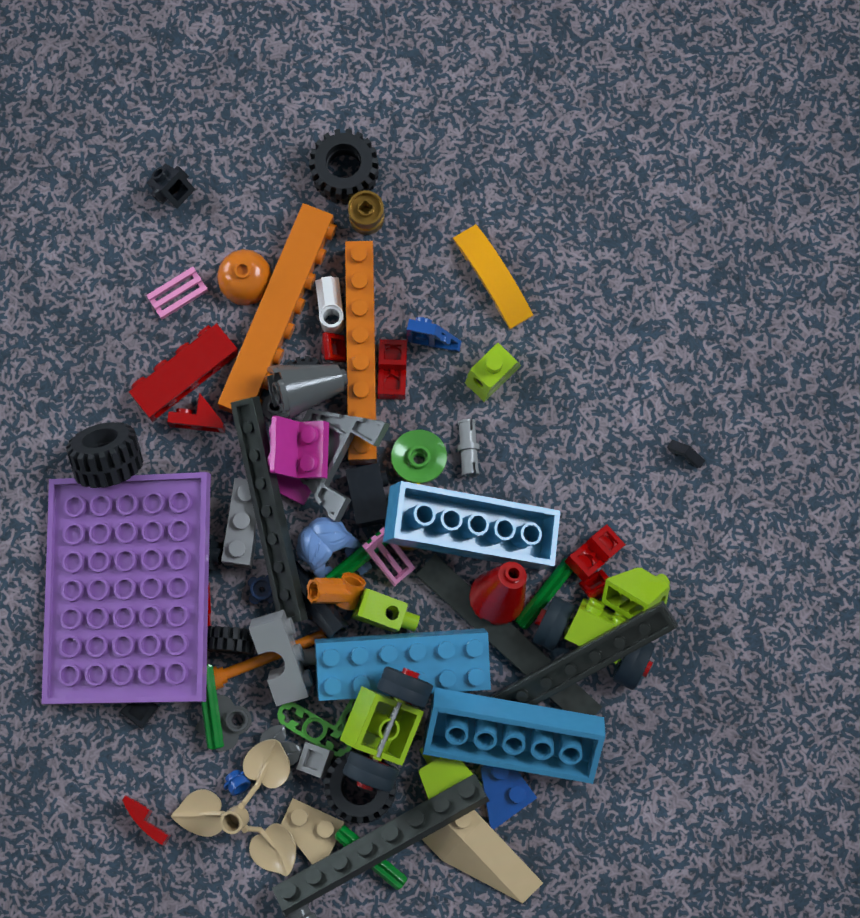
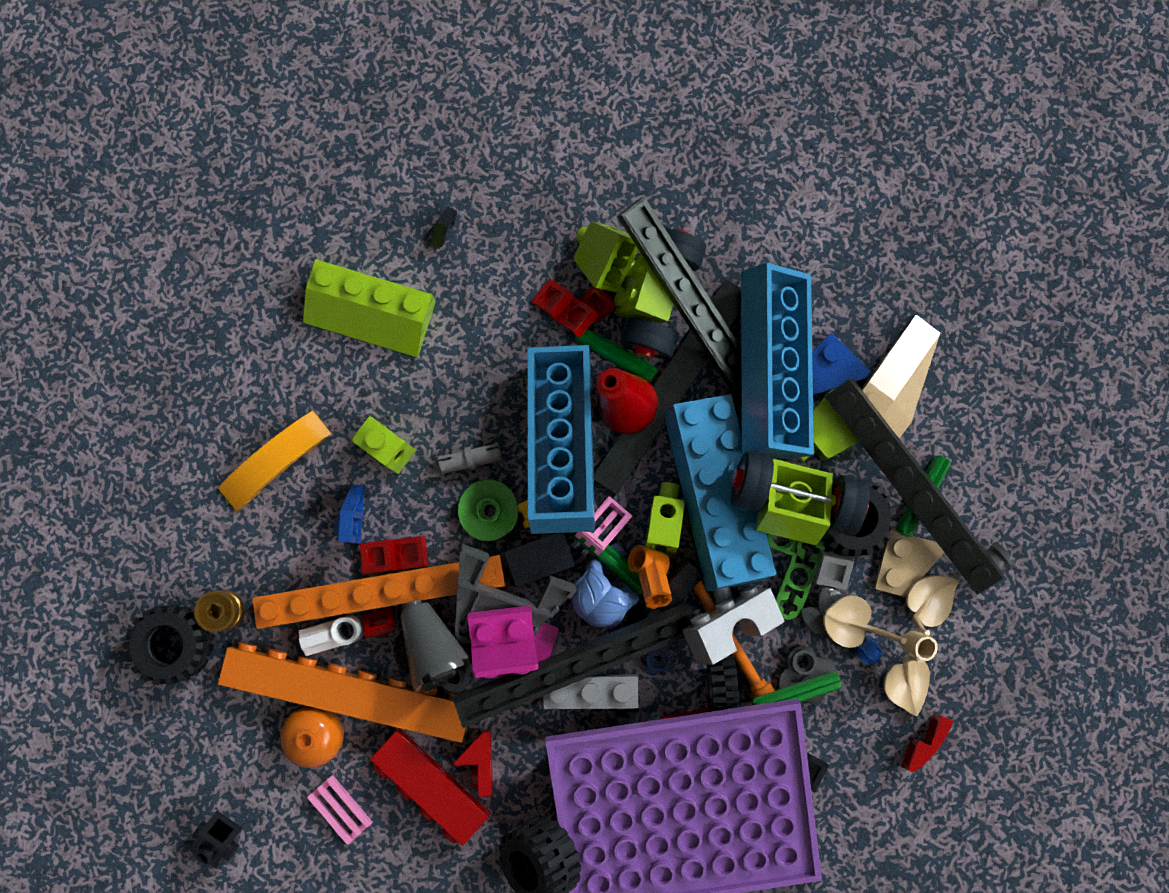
camera: 100 degrees left, 5 degrees up
none -> lime slope [303,259,436,358]

